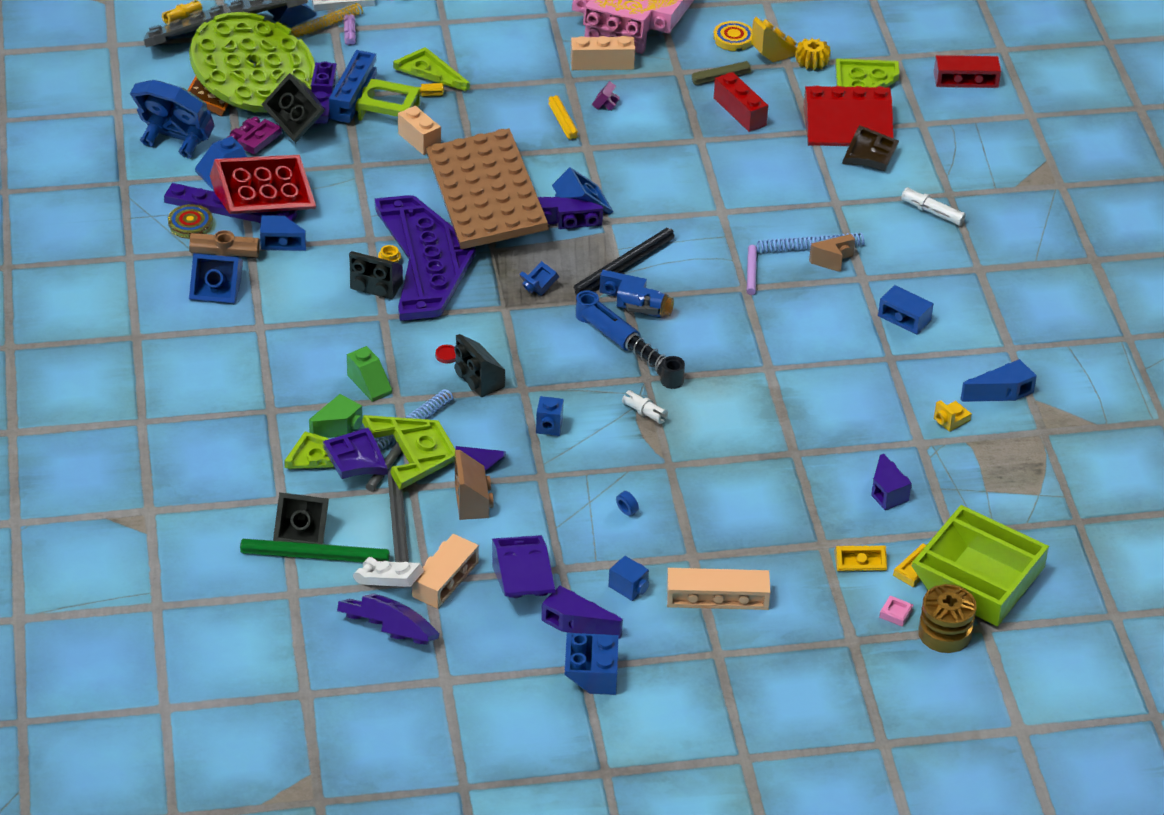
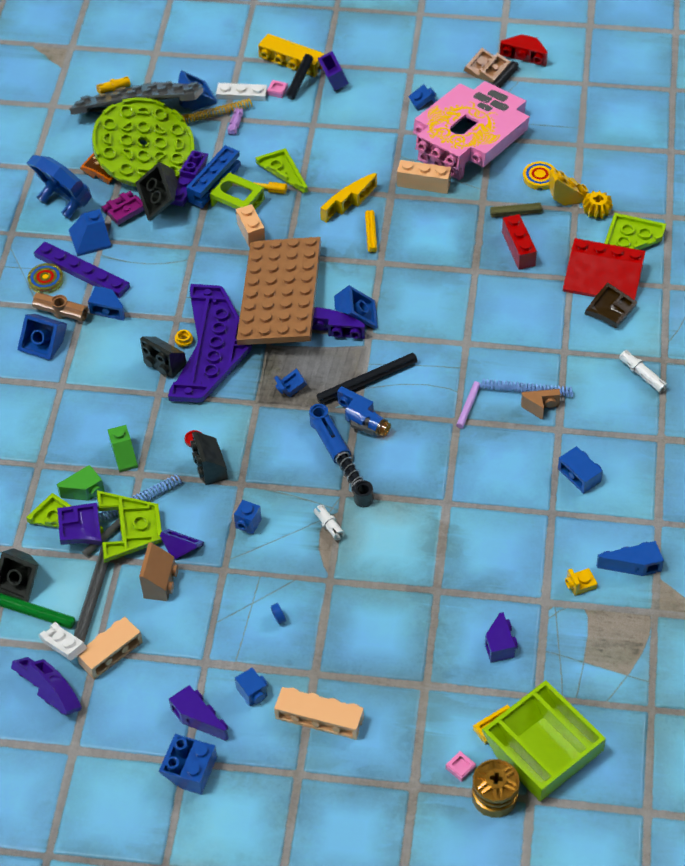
camera: 20 degrees right, 10 degrees up
red slope [210,155,316,214] -> none
dark purple slope [492,535,555,598] -> none
magenta tile [591,81,620,110] -> none
yellow slope [834,545,887,571] -> none
none -> yellow slope [320,173,377,223]

